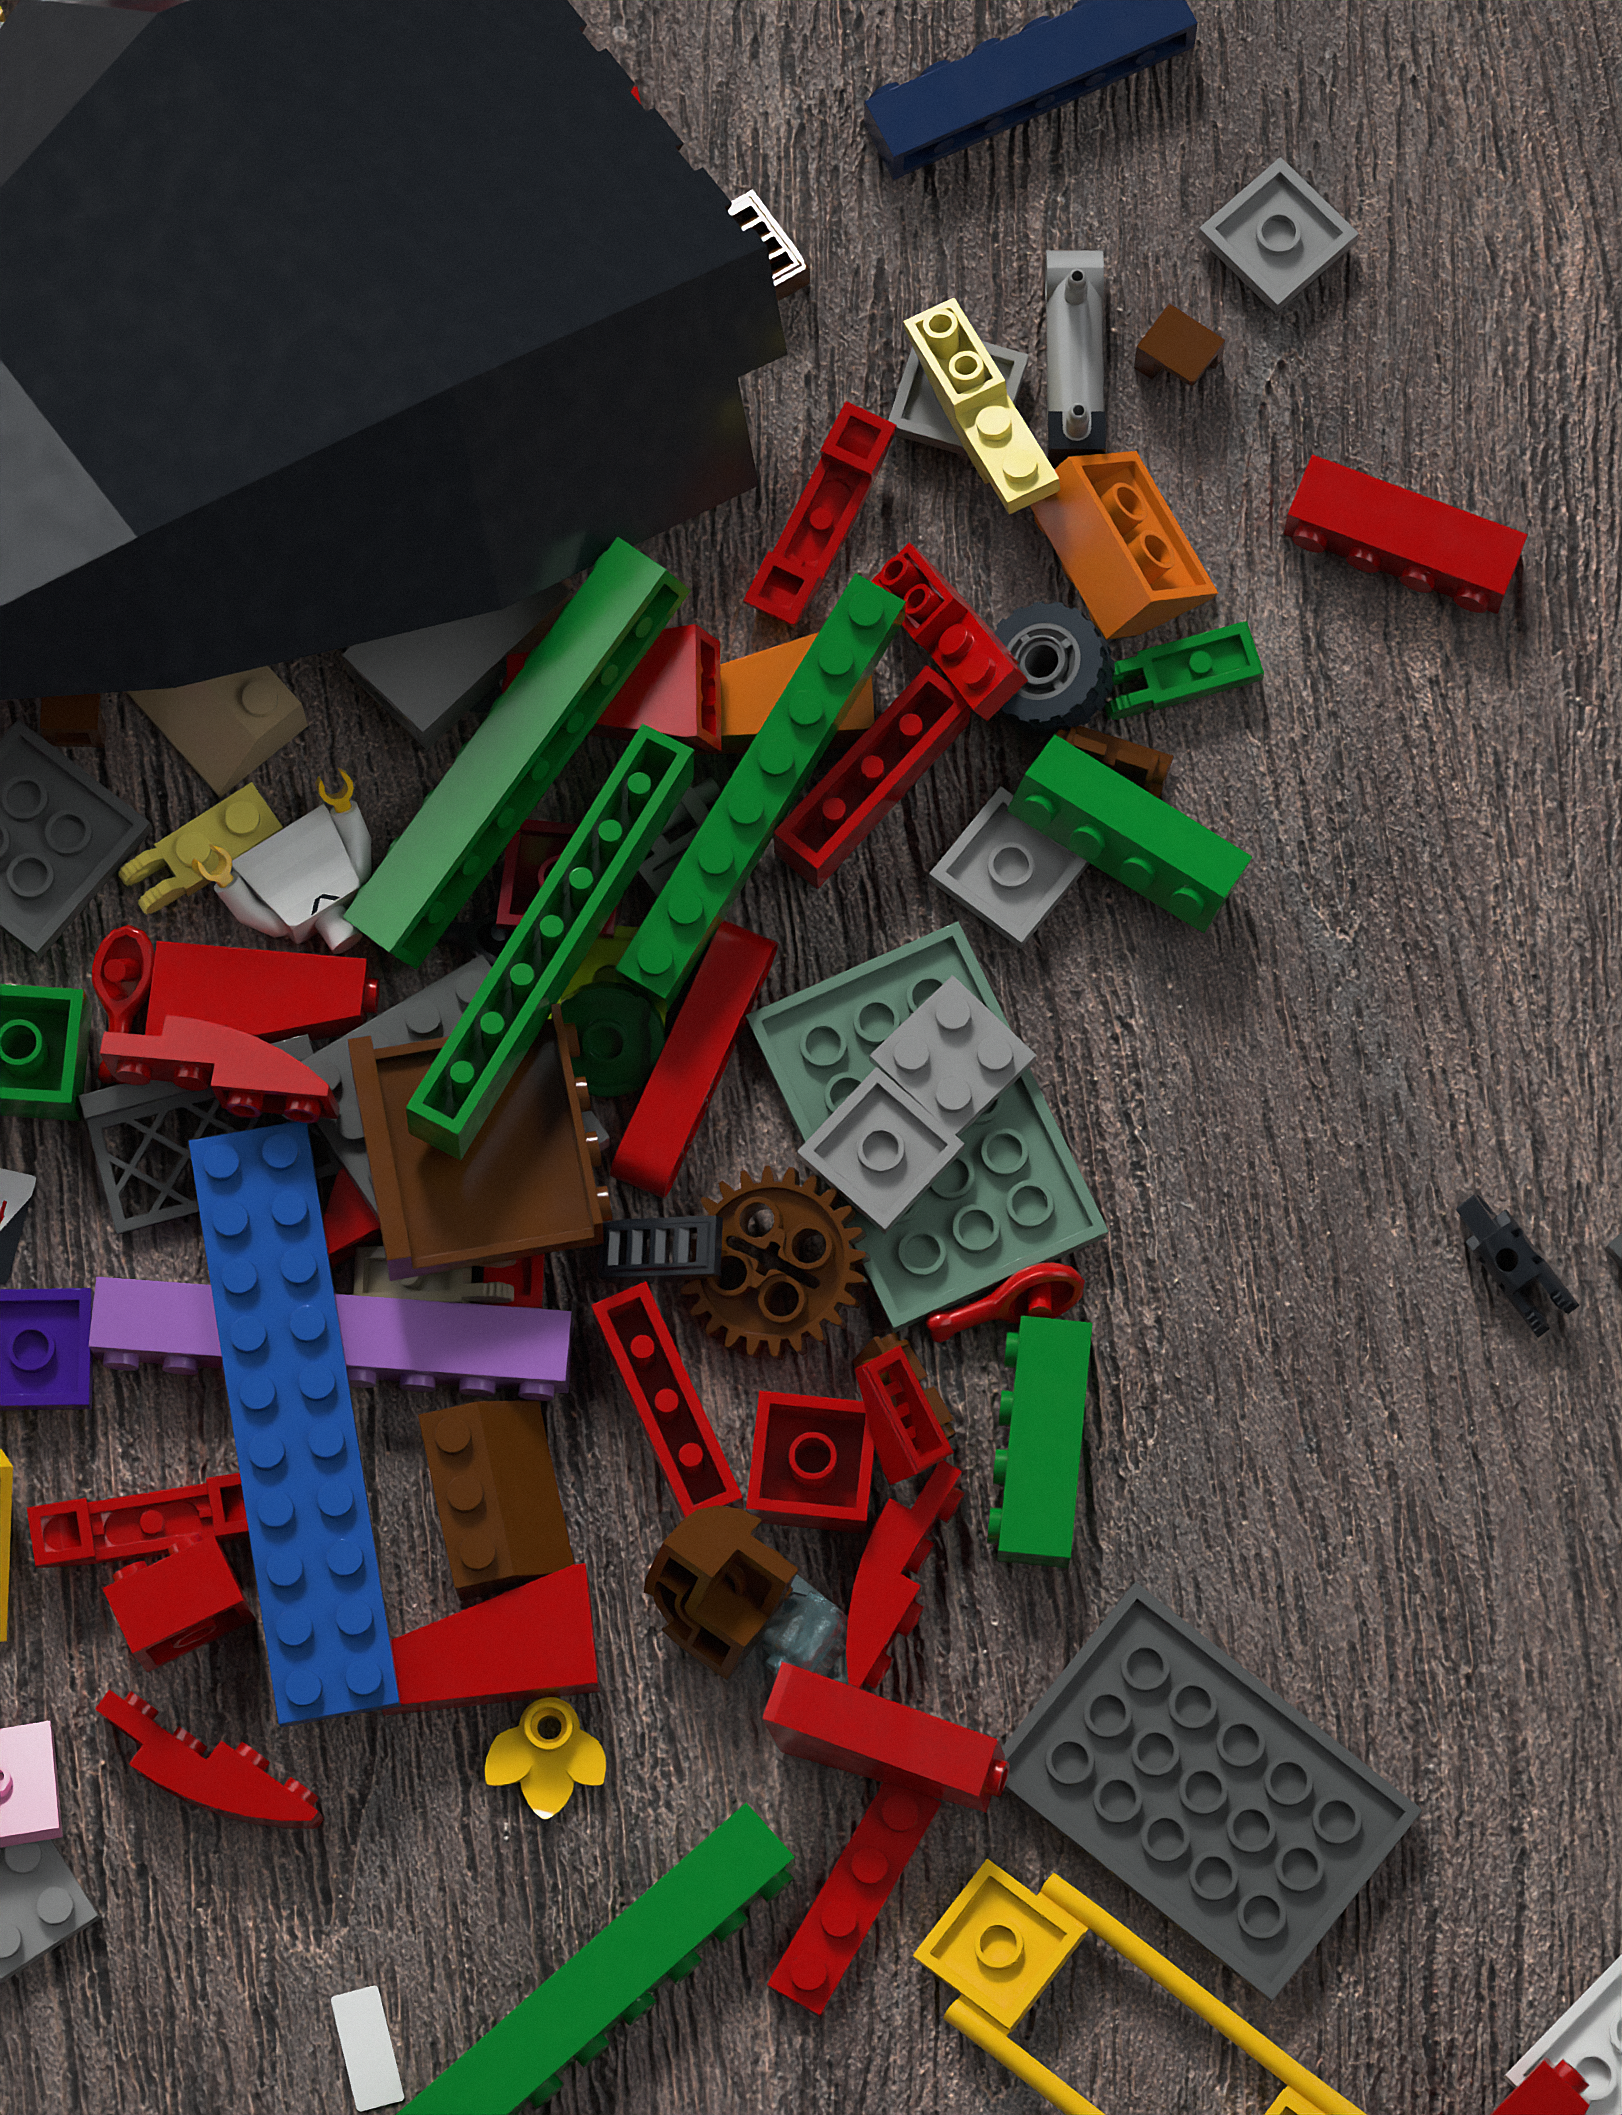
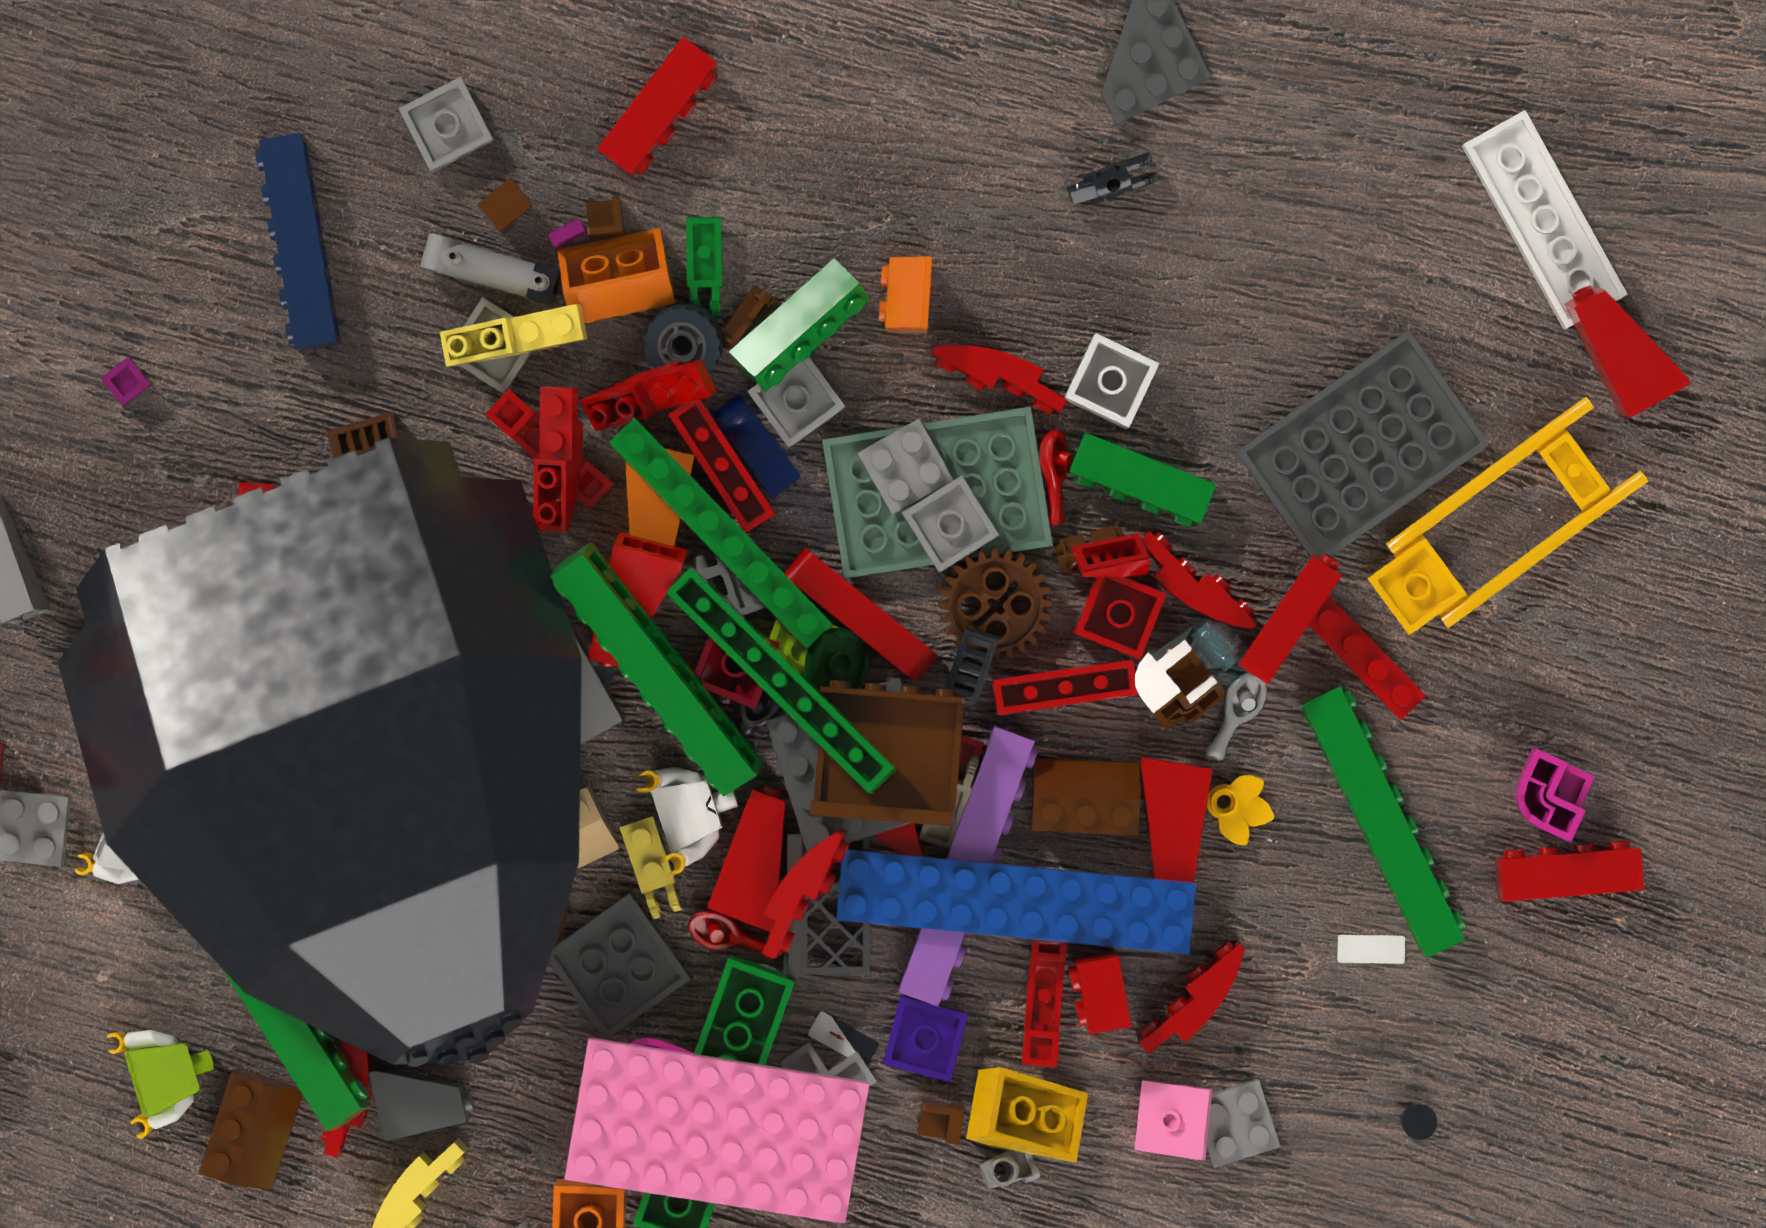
camera: 75 degrees left, 15 degrees up
none -> red slope [533,386,584,532]
none -> magenta tile [548,219,587,249]
none -> reddish brown panel [586,196,625,239]
none -> clear blue slope [711,394,802,498]
none -> orange slope [878,256,932,333]
none -> red slope [931,345,1067,415]
none -> white brick [1064,333,1160,429]
none -> light grey piece [1205,672,1267,761]

